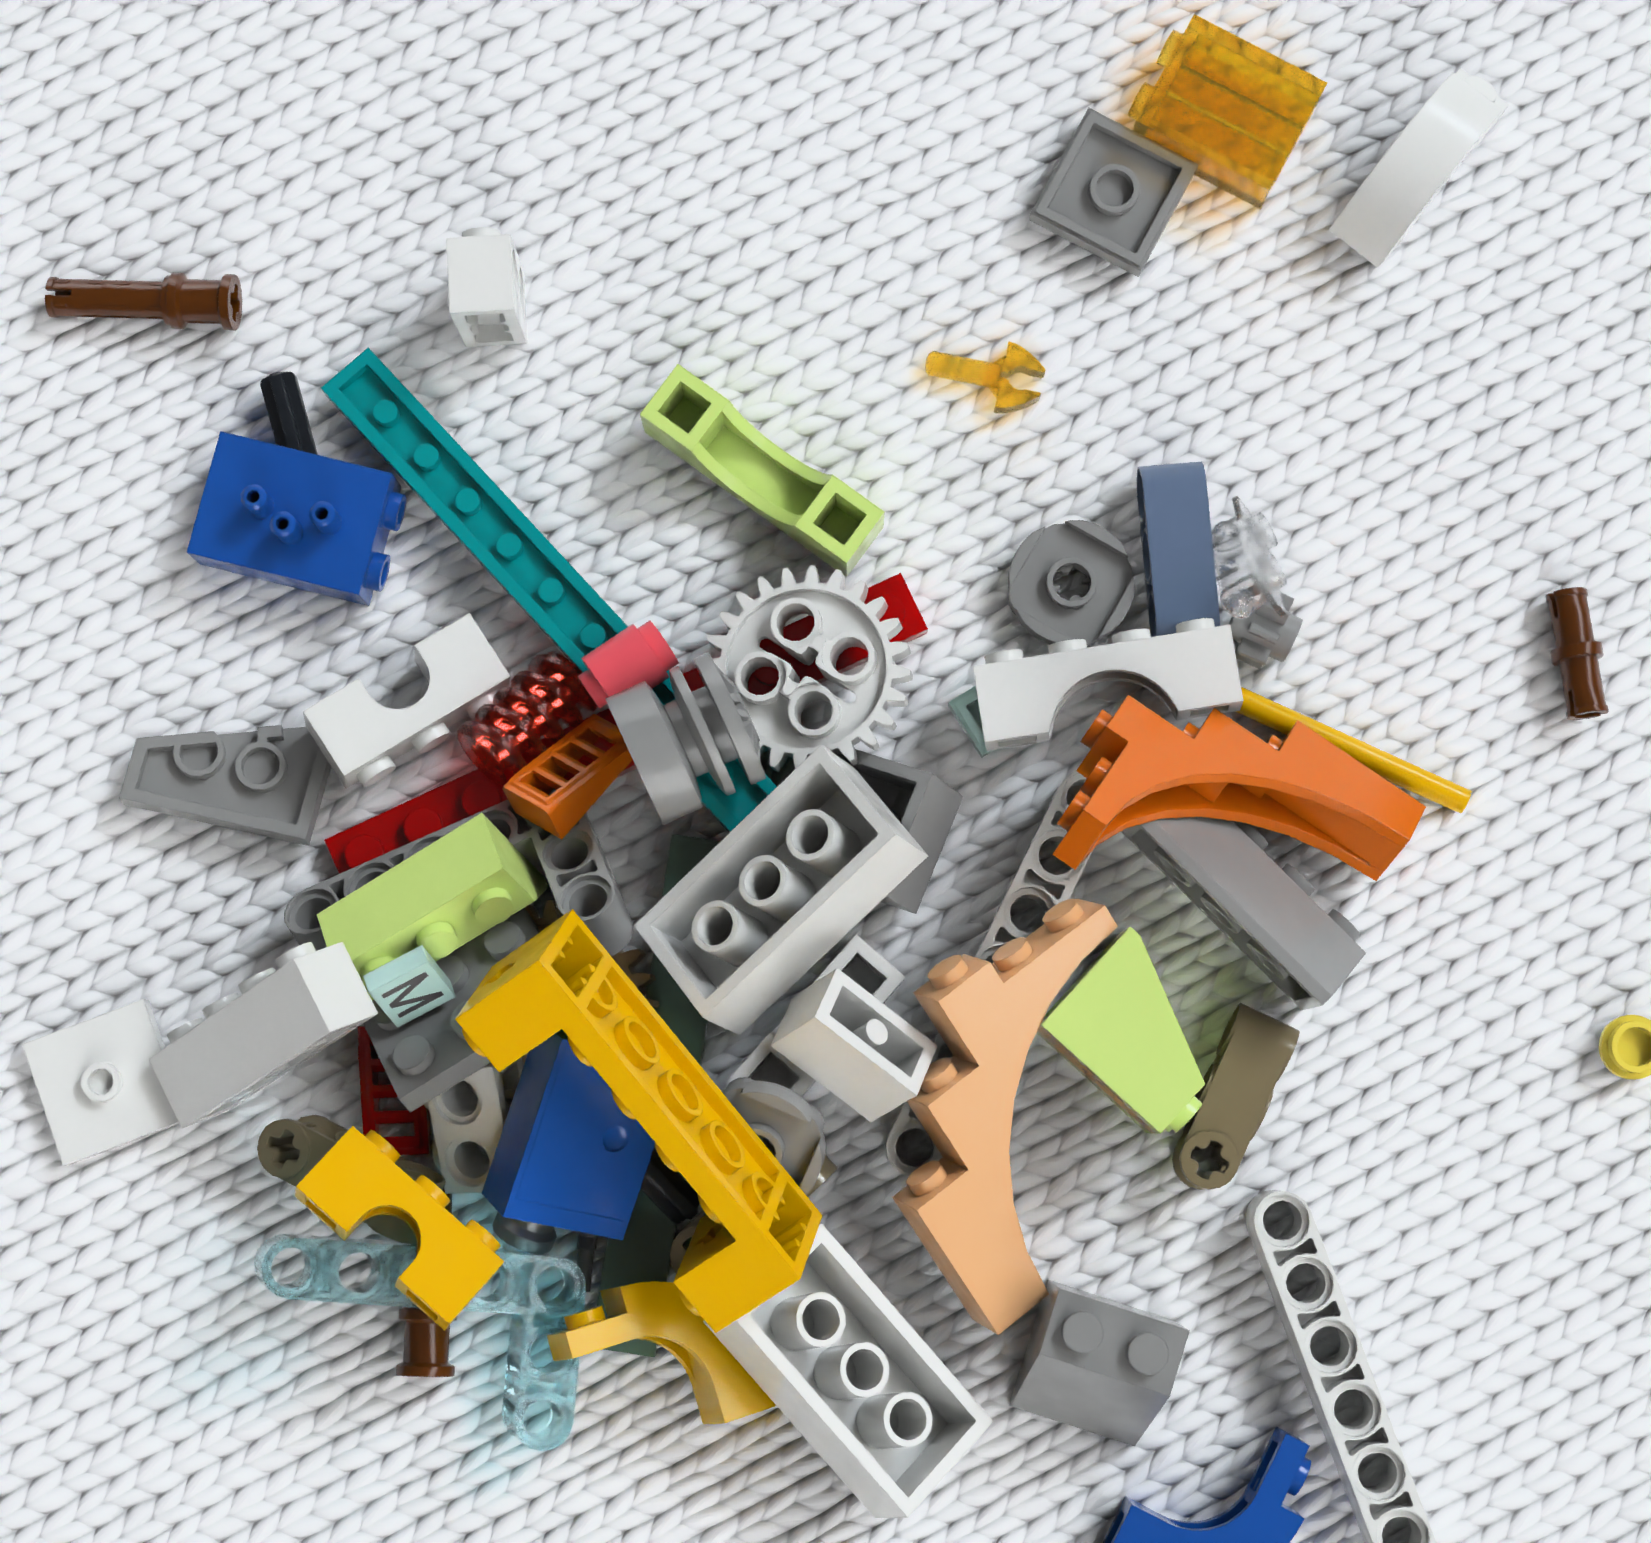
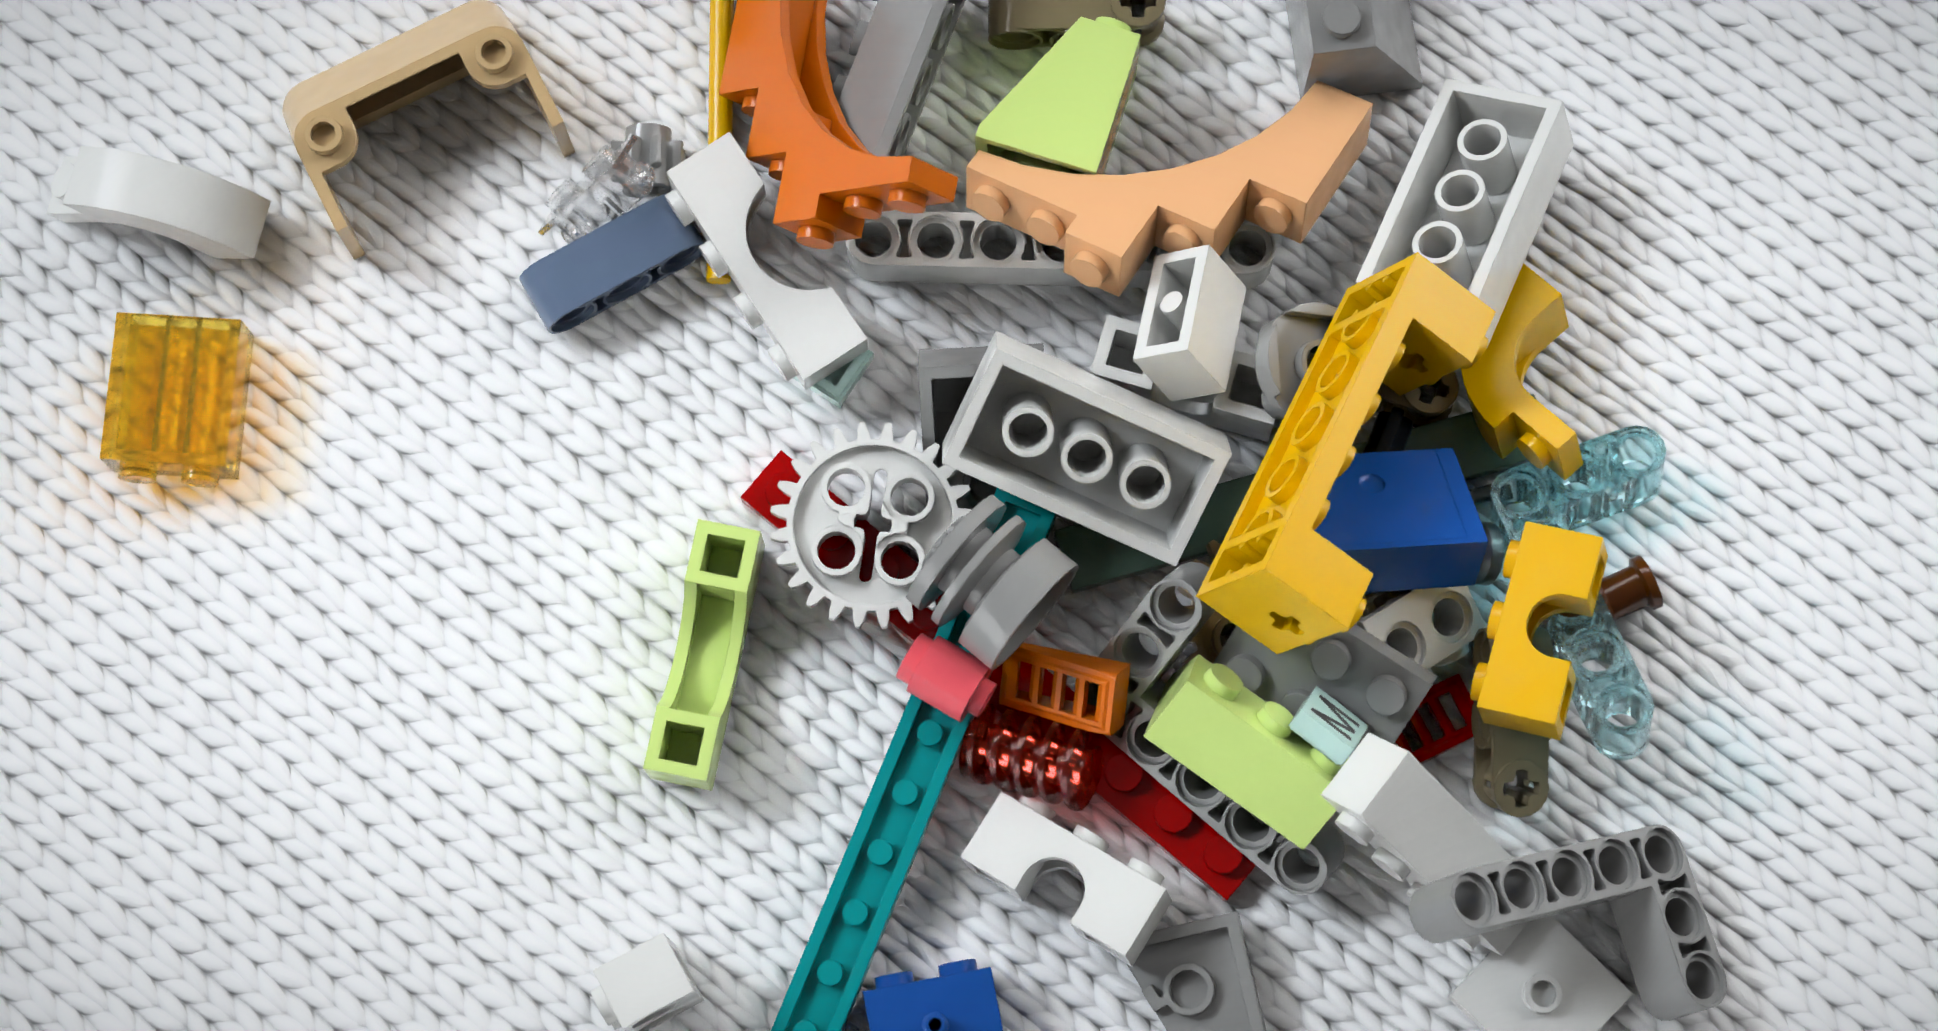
camera: 115 degrees left, 5 degrees down
clear yellow bar [925,341,1046,414] -> none
light grey plate [1008,520,1135,647] -> none
light grey plate [1029,107,1199,277] -> none
none -> tan windscreen [283,0,575,260]
none -> light grey beam [1408,825,1727,1021]

